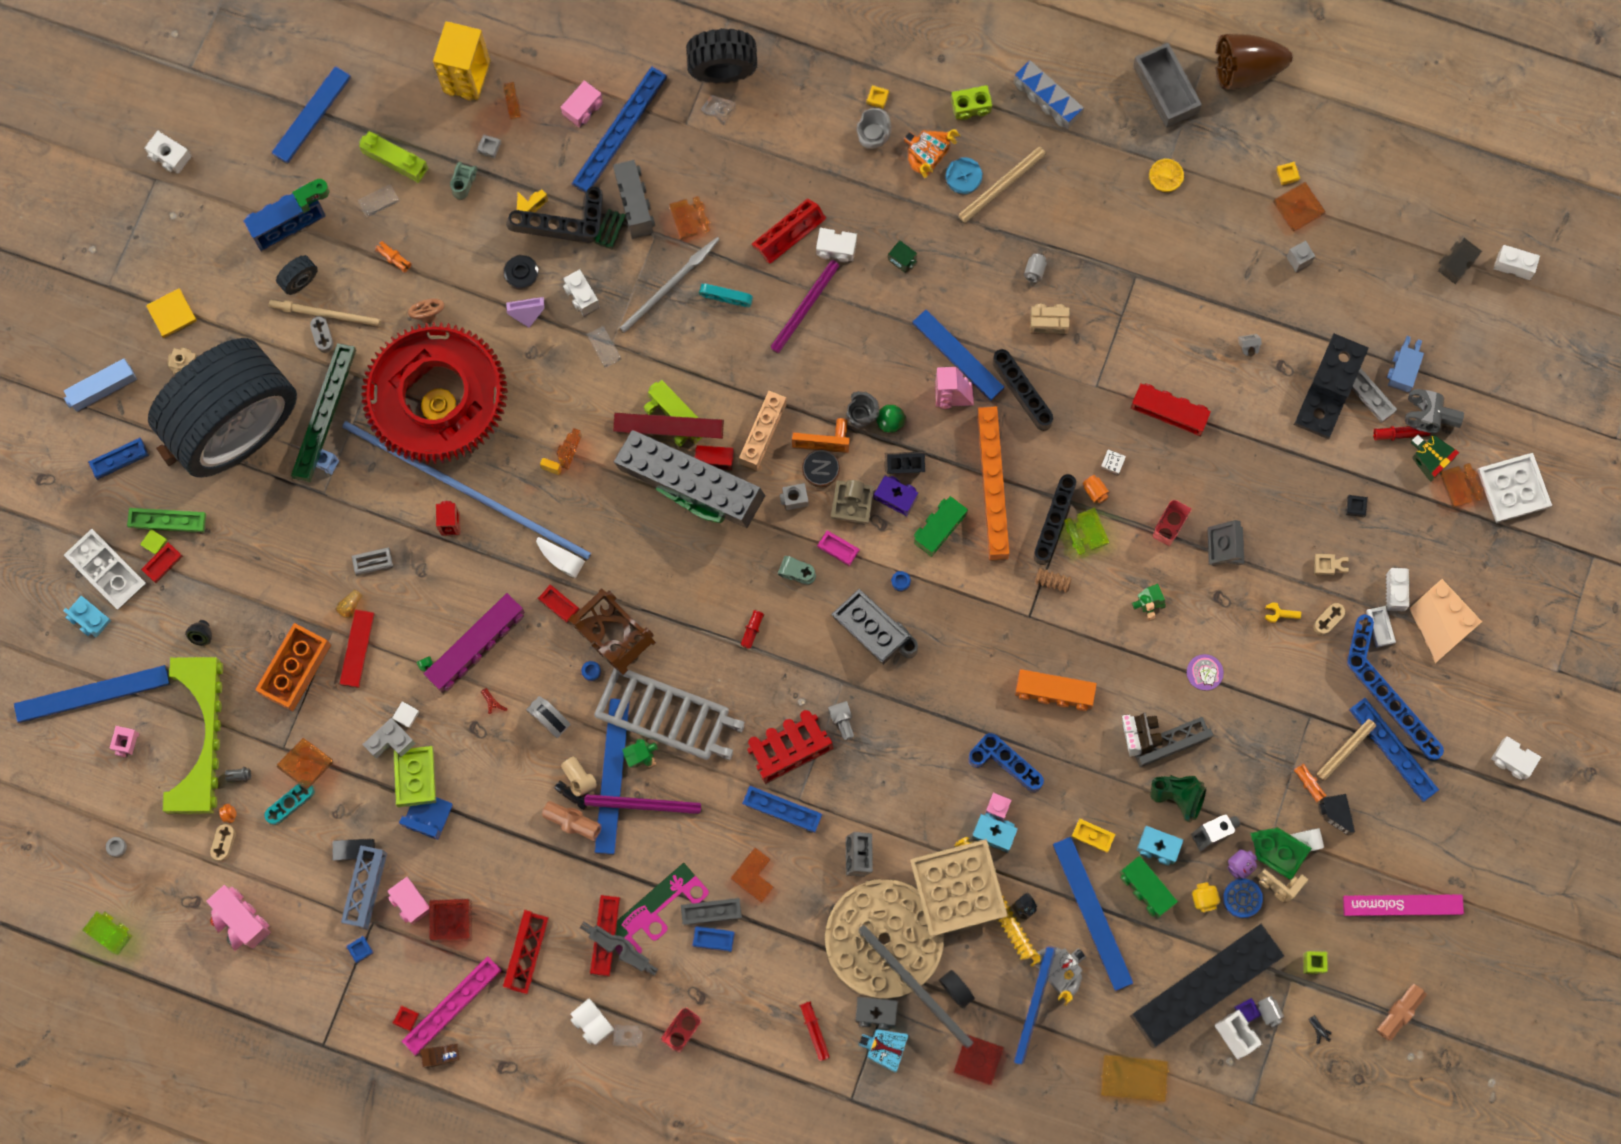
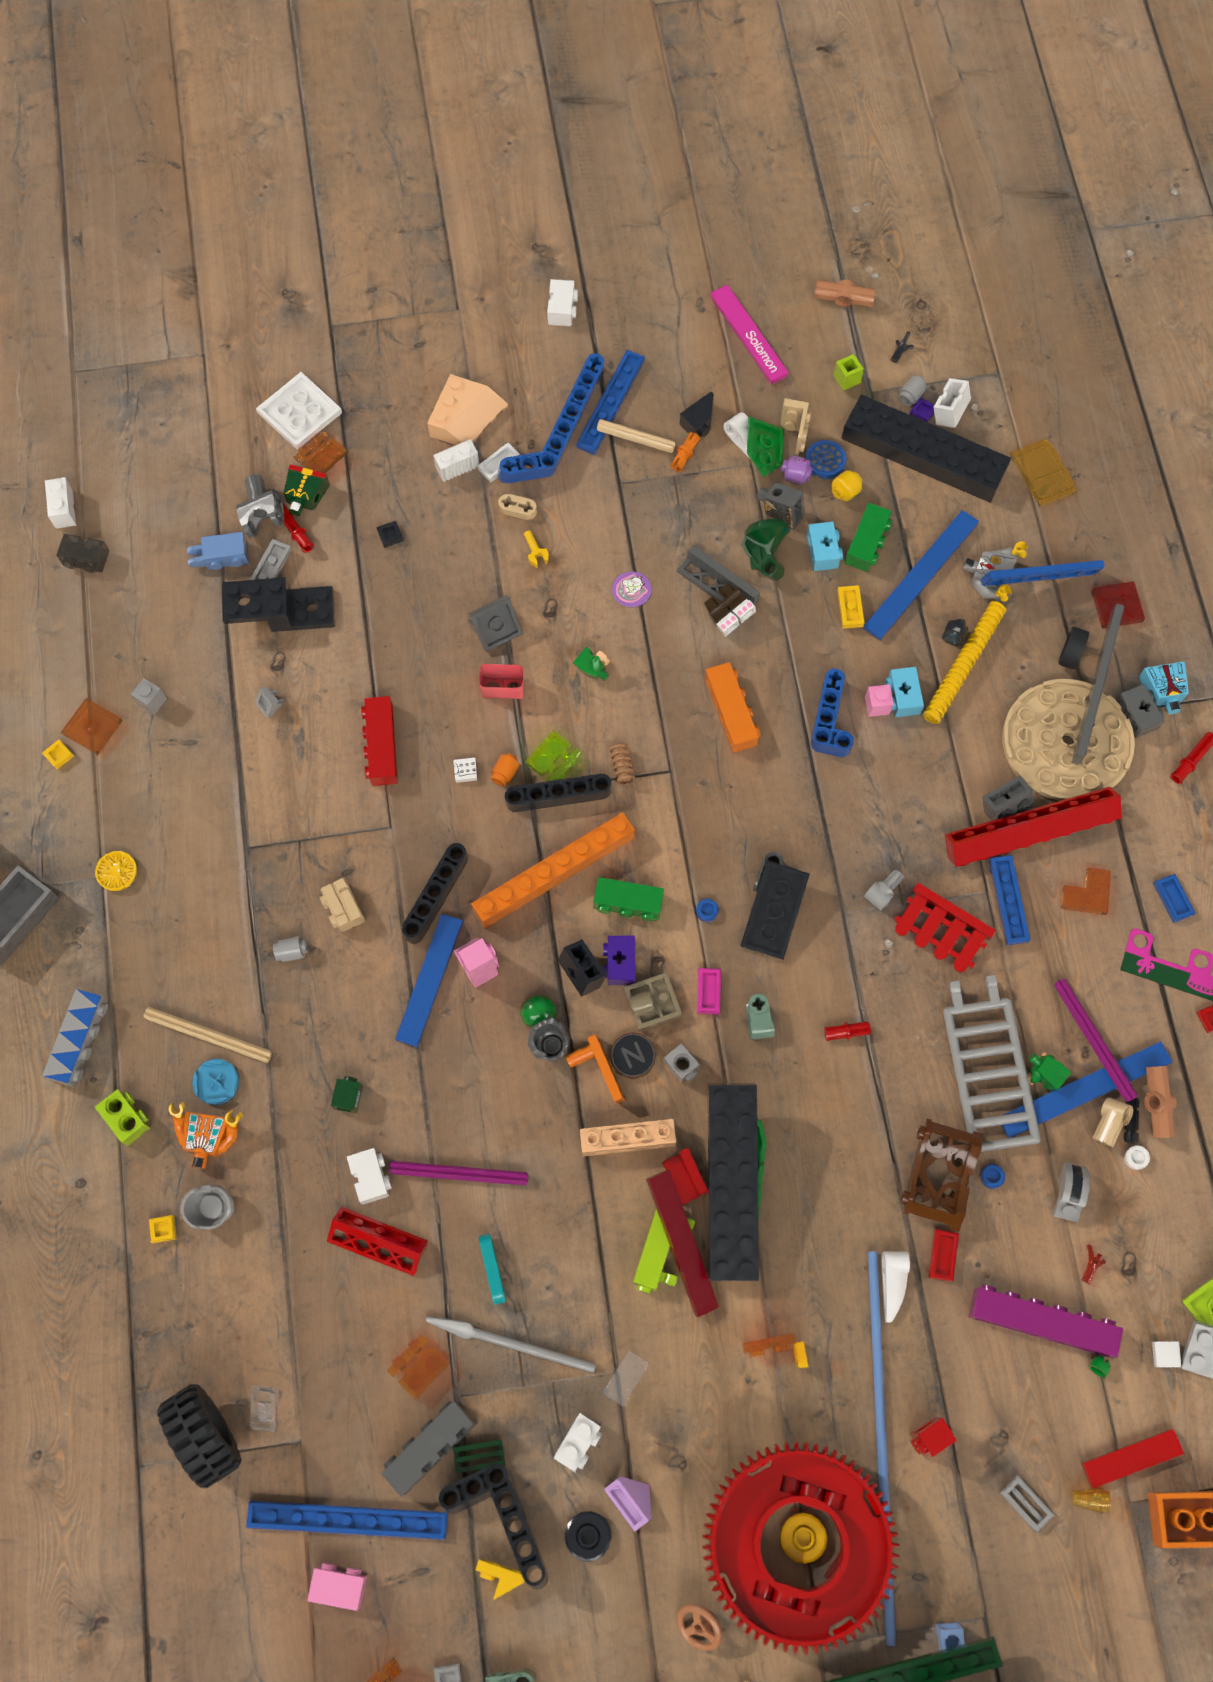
camera: 120 degrees left, 5 degrees down
dark grey plate [681,898,742,926] -> none
tan plate [910,839,1008,937] -> none
tan plate [1314,554,1349,575] -> none
none -> red brick [945,787,1122,867]
none -> white tile [1124,1145,1150,1170]

